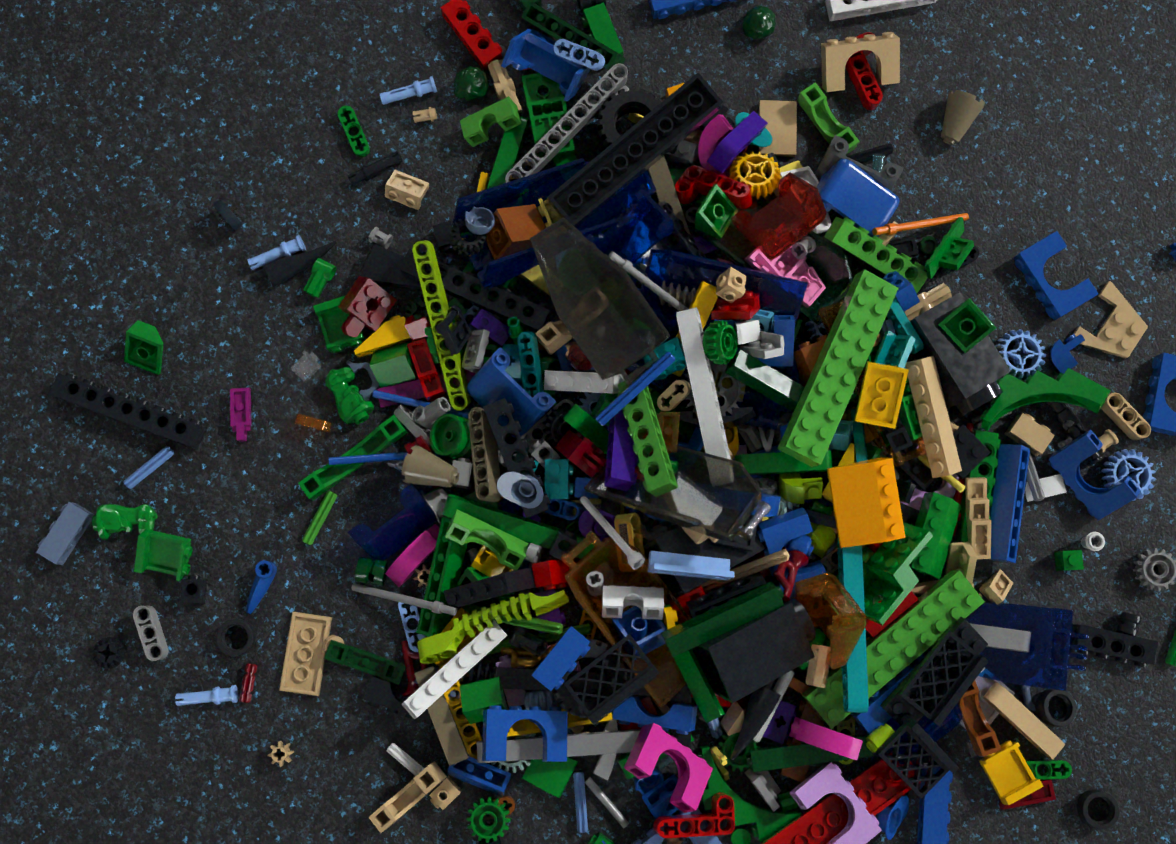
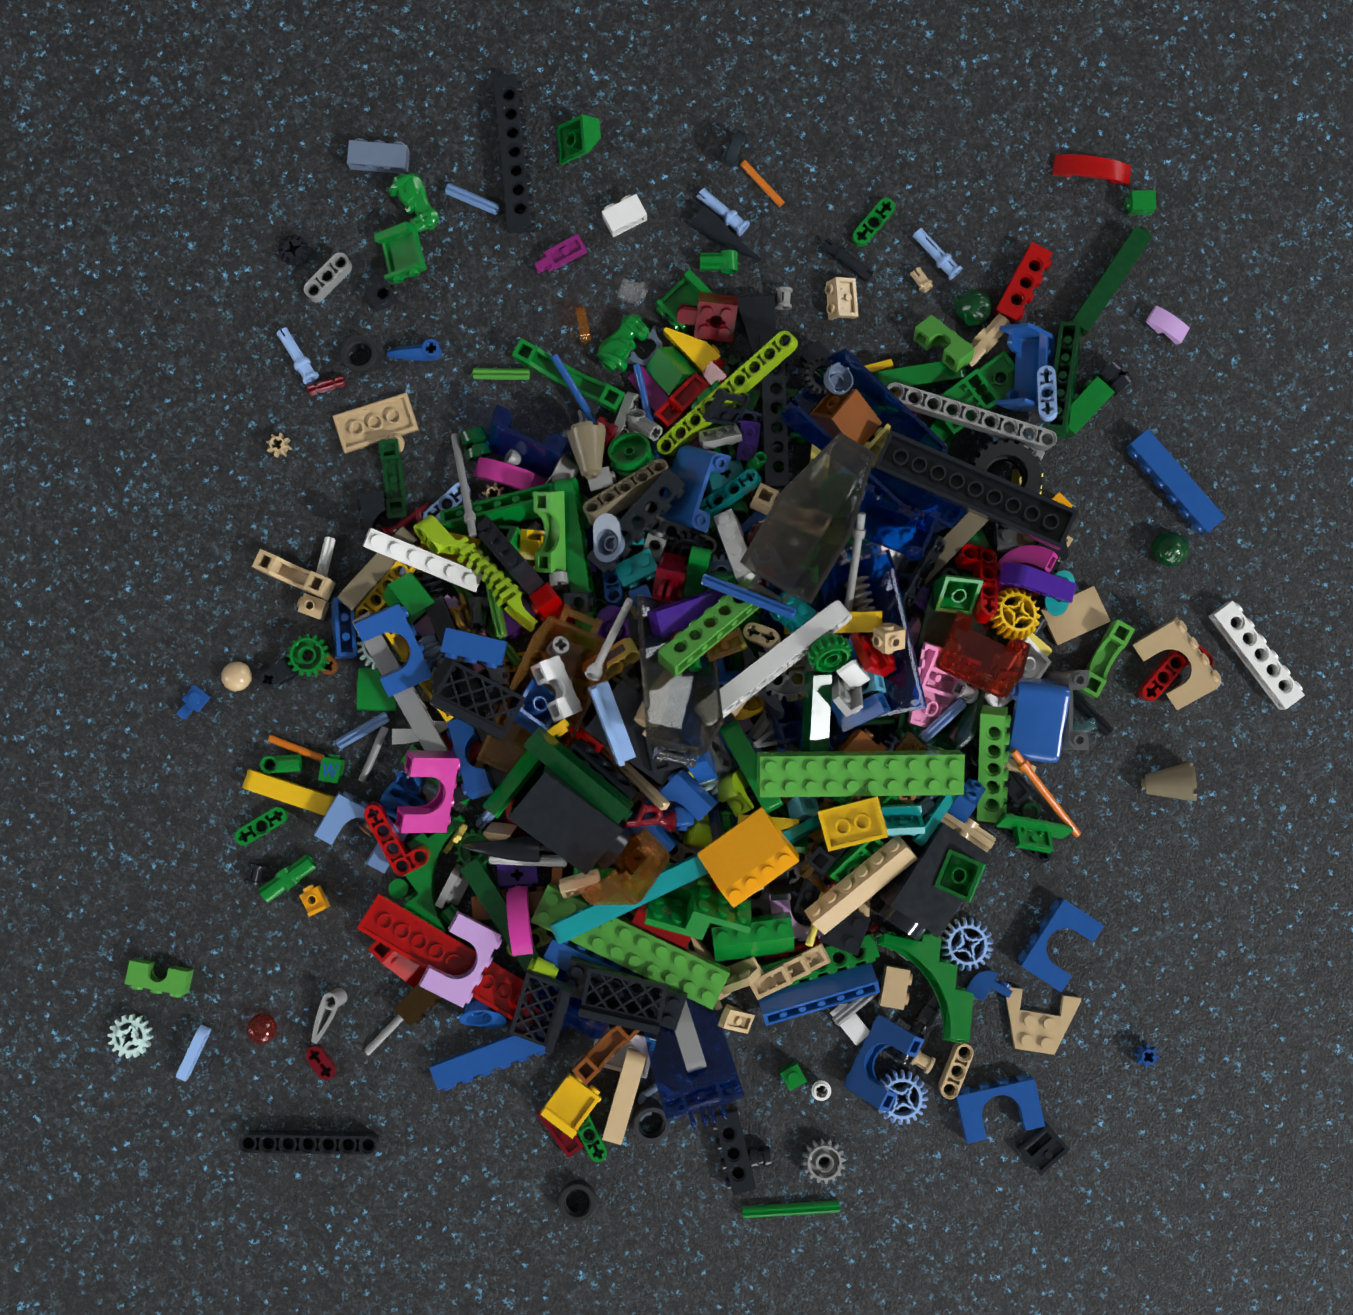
camera: 65 degrees right, 5 degrees up
none -> light grey hinge [504,449,521,466]
none -> white brick [602,194,647,237]
none -> orange bar [740,160,785,207]
none -> medium blue axle [918,698,967,743]

